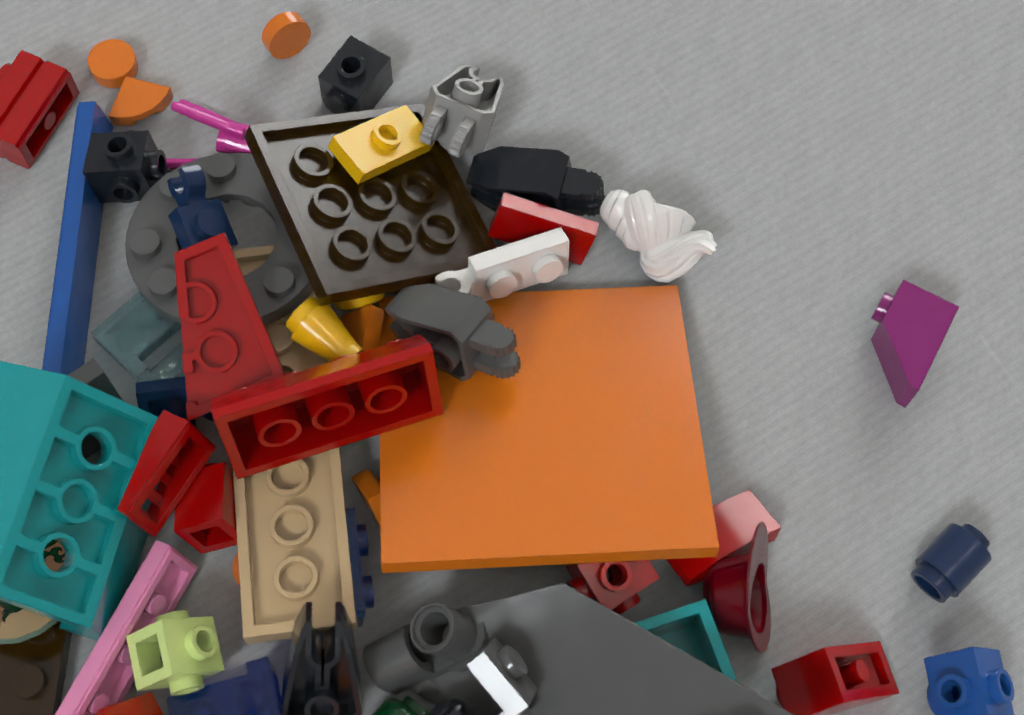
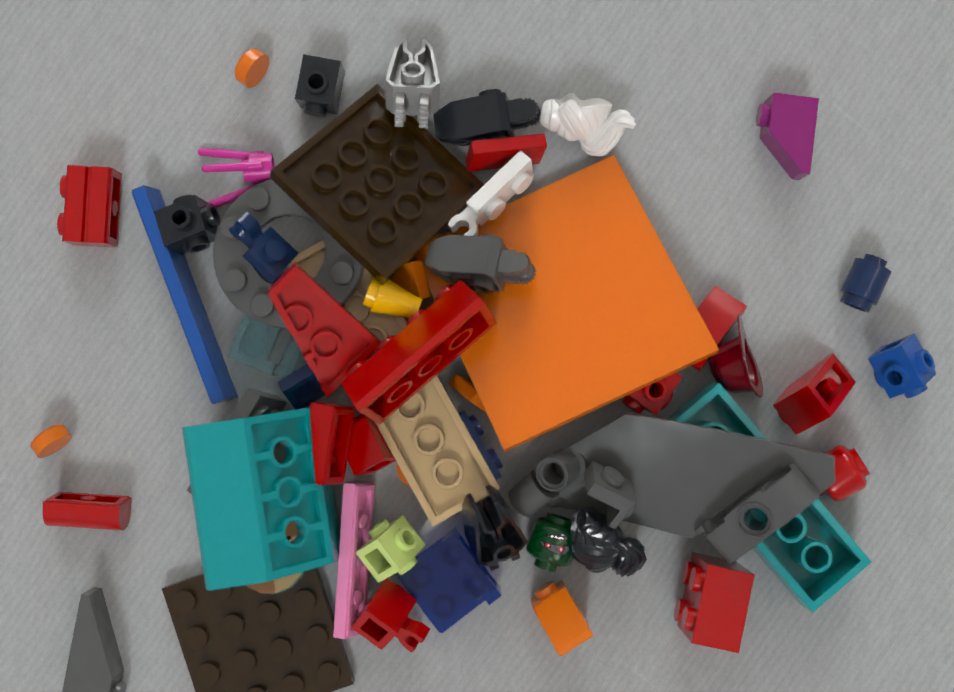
camera: 20 degrees left, 20 degrees up
orange tile [87,39,139,88] -> none
orange tile [108,76,173,126] -> none
yellow plate [328,104,435,184] -> none

